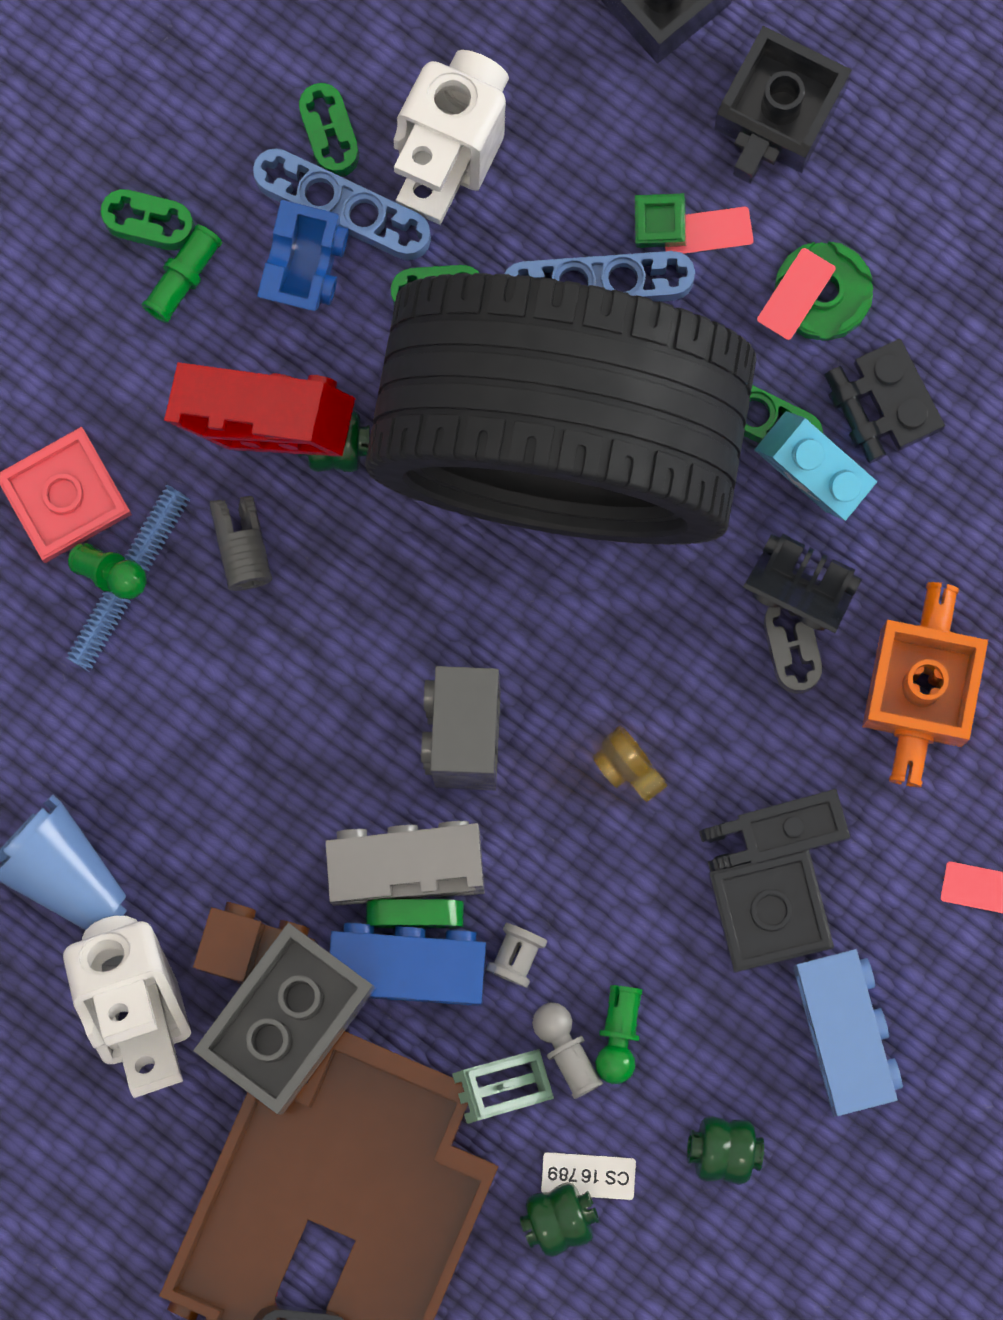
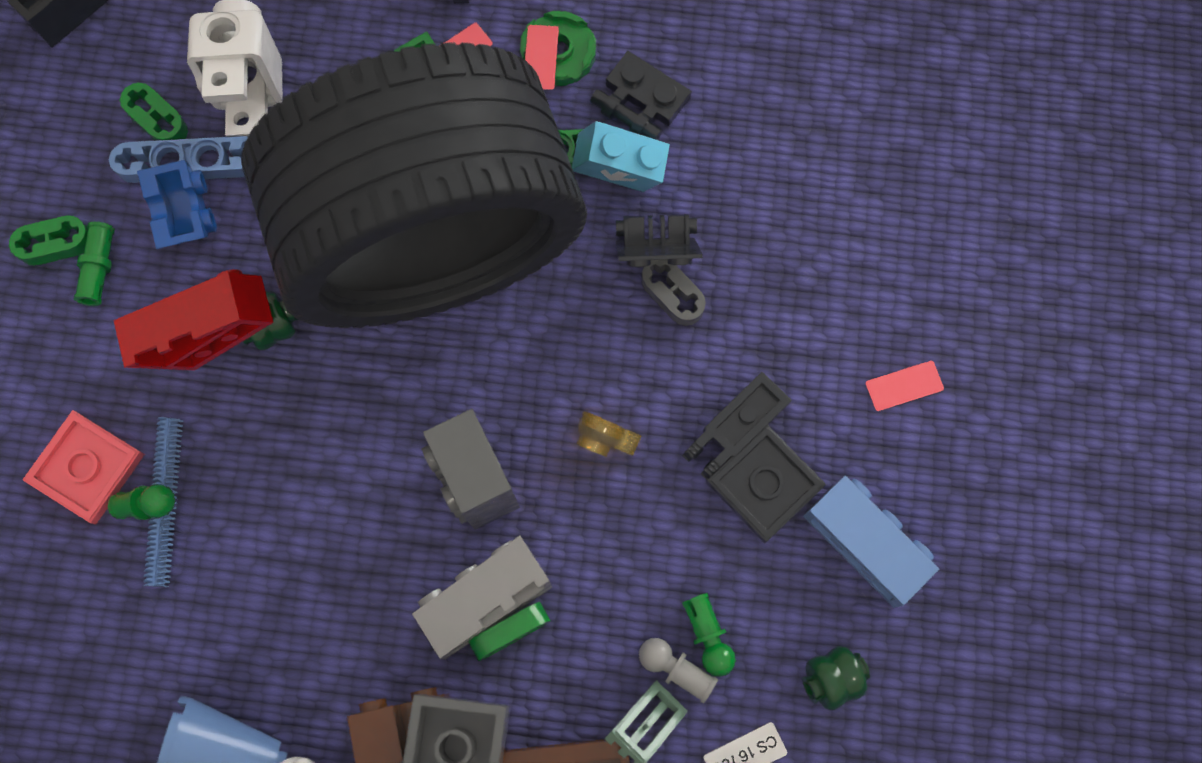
camera: 35 degrees left, 5 degrees down
dark grey hinge [210,496,272,591] -> none
blue brick [330,923,487,1006] -> none
light grey bush [485,923,547,988] -> none
orange brick [862,582,988,788] -> none

